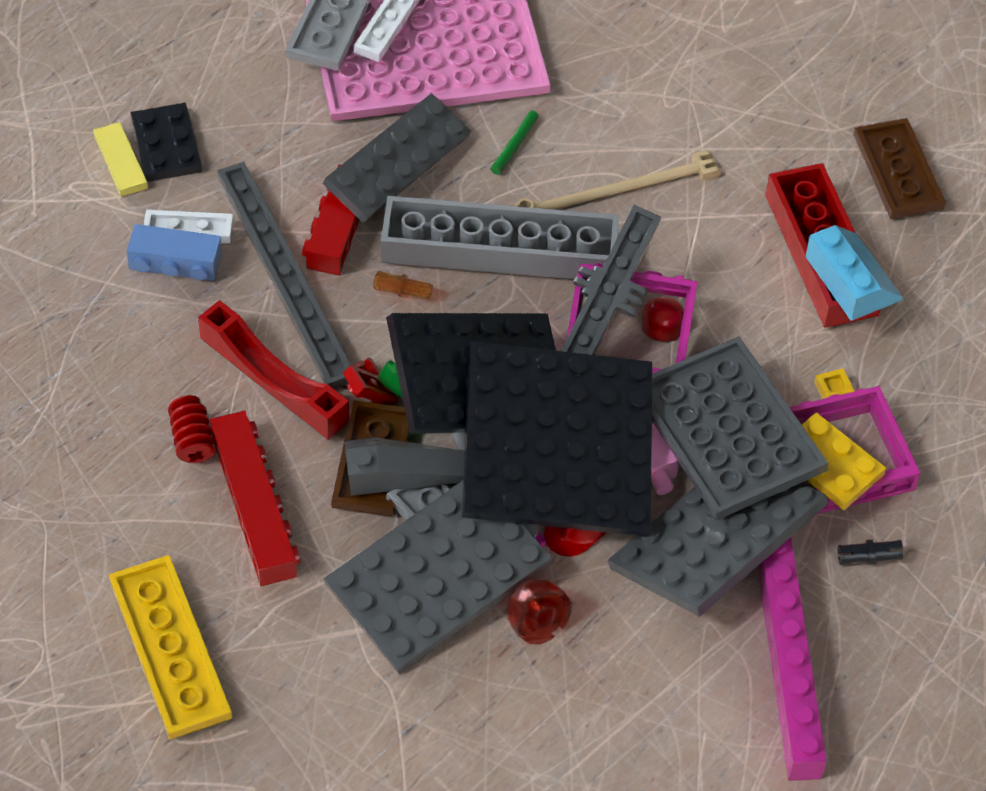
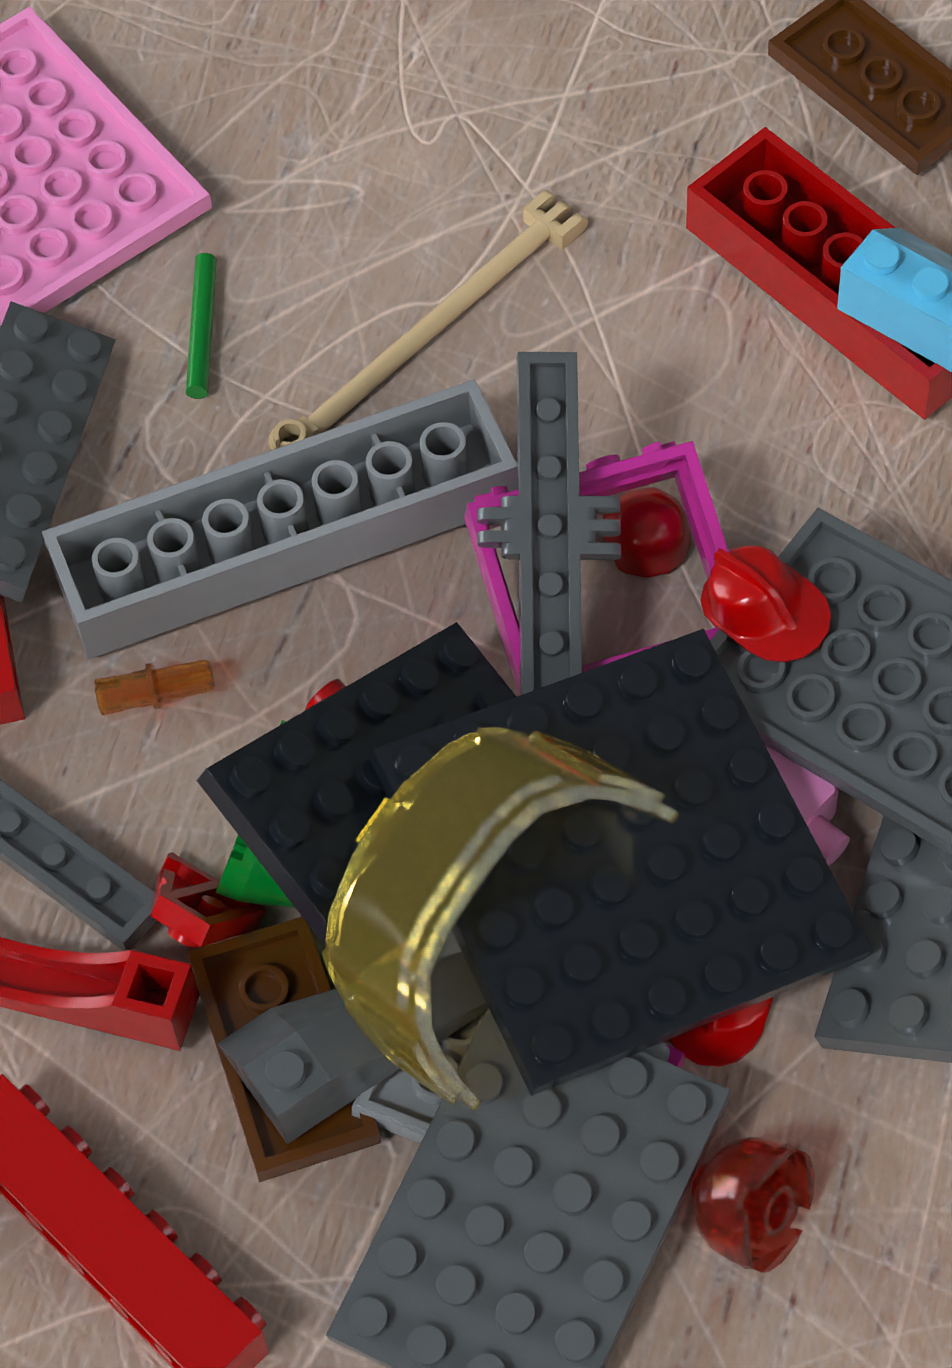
camera: 20 degrees left, 5 degrees up
none -> clear yellow piece [322,728,679,1112]
none -> red piece [700,545,831,663]

